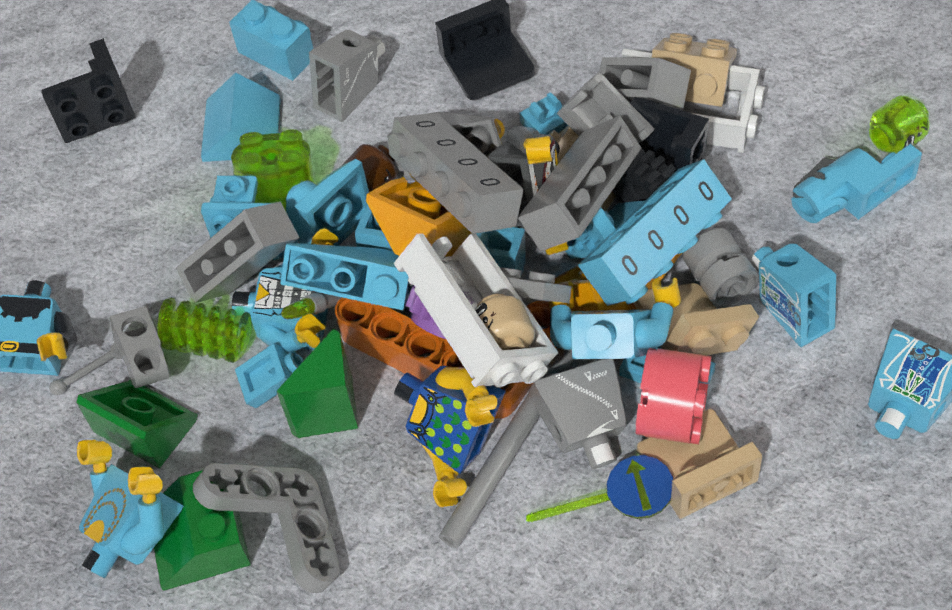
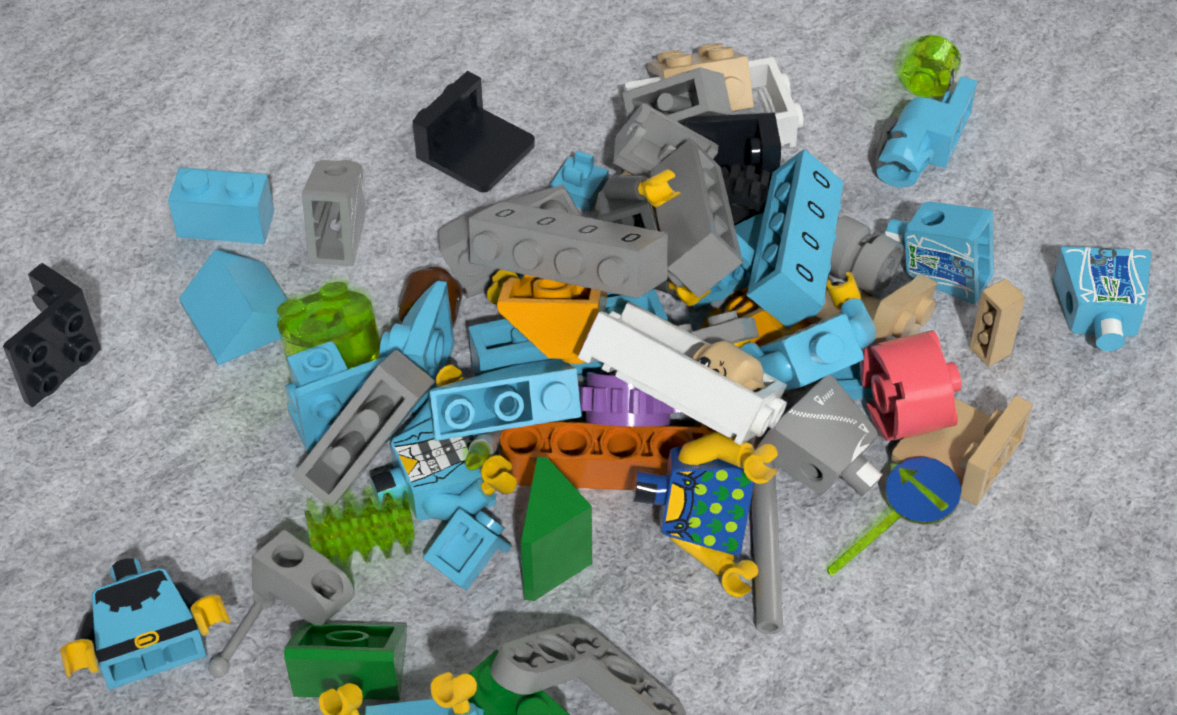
camera: 35 degrees left, 5 degrees down
none -> tan piece [969,278,1025,367]

